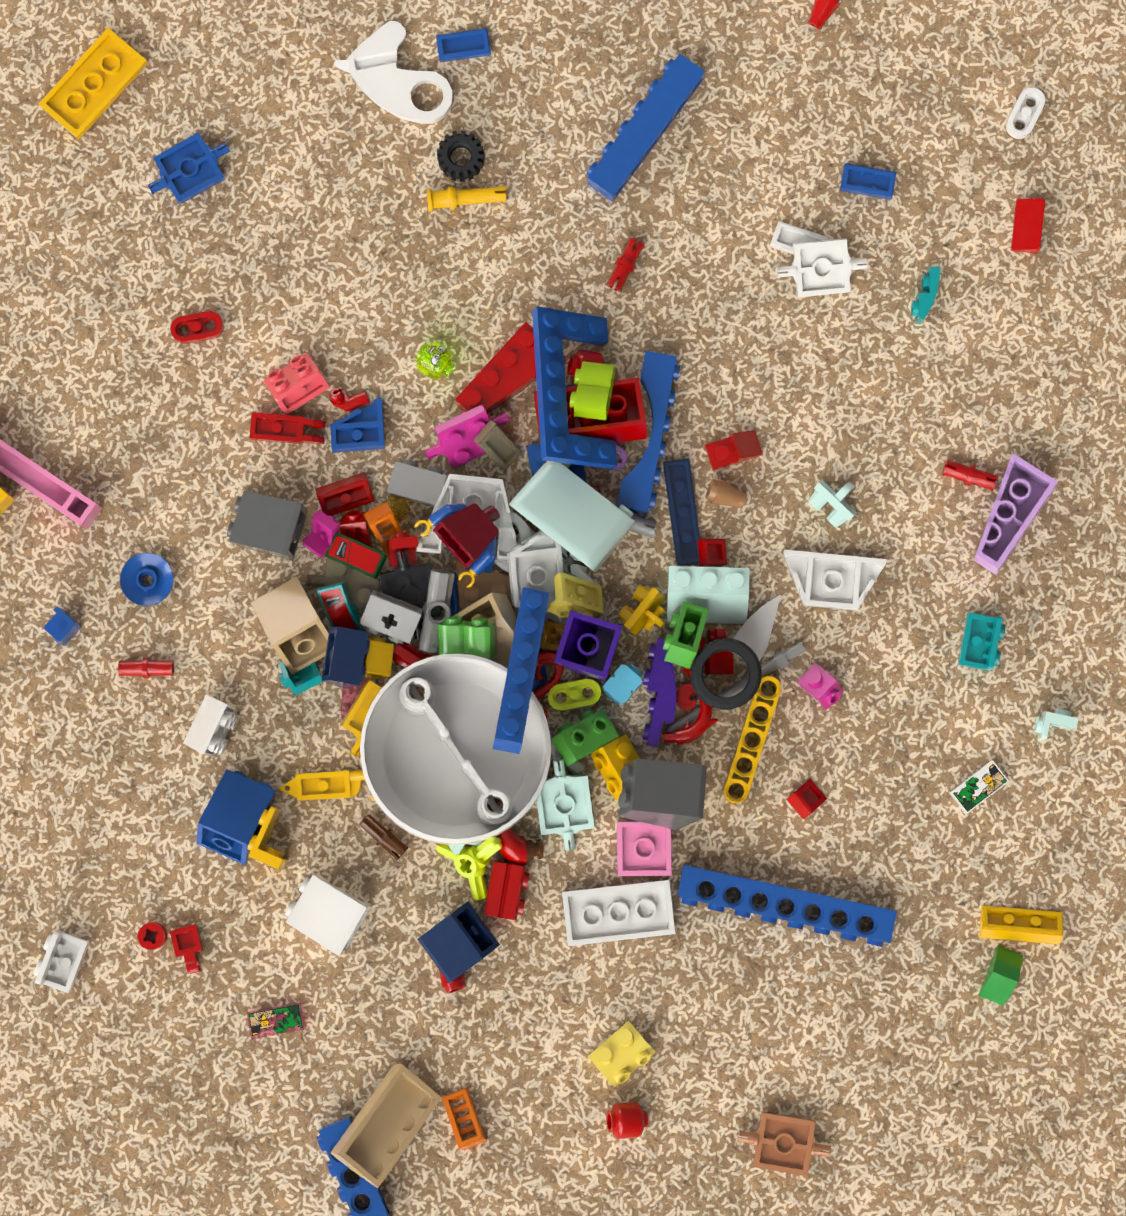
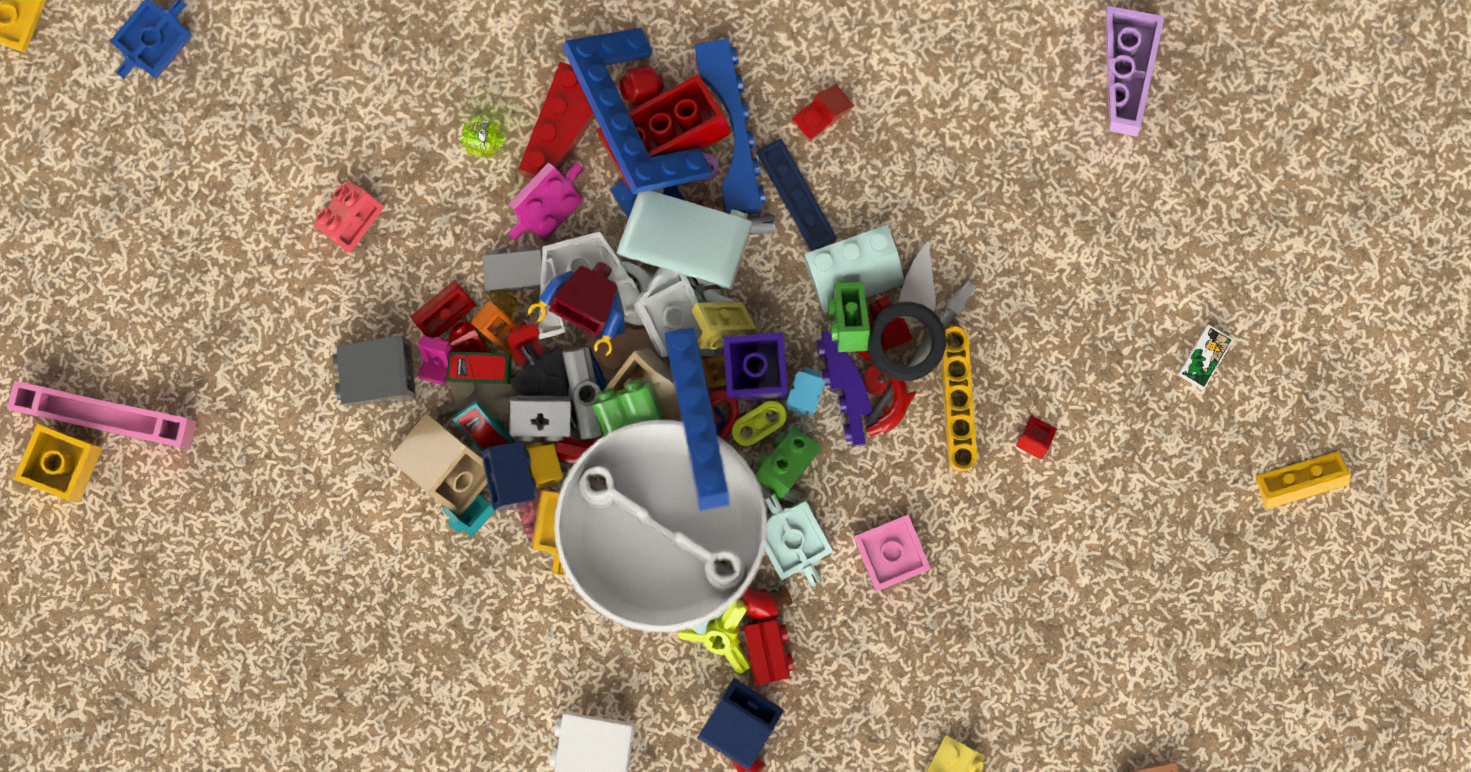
camera: 25 degrees left, 0 degrees up
blue panel [43,606,82,646] -> none
red pin [118,657,174,679] -> none
blue dish [120,553,173,606] -> none
red plate [170,311,224,344] -> none
white slope [183,695,240,758] -> none
blue slope [196,769,276,865] -> none
yellow bracket [247,806,288,870] -> none
red hinge [249,412,326,445] -> none
yellow plate [279,770,375,801] -> none
red arm [329,388,370,412] -> none
blue wing [330,397,385,453] -> none
reddish brown axle [359,814,408,860] -> none
dark tan tile [473,420,522,471] -> none
white plate [562,880,676,946] -> none
lime brick [570,361,615,420] -> none
yellow bracket [591,734,640,800] -> none
yellow hips [617,585,665,637] -> none
dark grey slope [618,758,707,830] -> none
blue brick [677,865,897,947] -> none
red tile [698,539,727,567] -> none
medium nougat cone [706,479,747,509] -> none
white wing [783,549,887,611] -> none
dark pink bracket [797,663,844,710] -> none
light aqua hips [808,480,857,528] -> none
red pin [942,459,998,491] -> none
teal bracket [957,612,1006,672] -> none
green slope [978,945,1023,1006] -> none
light aqua bracket [1034,709,1079,740] -> none

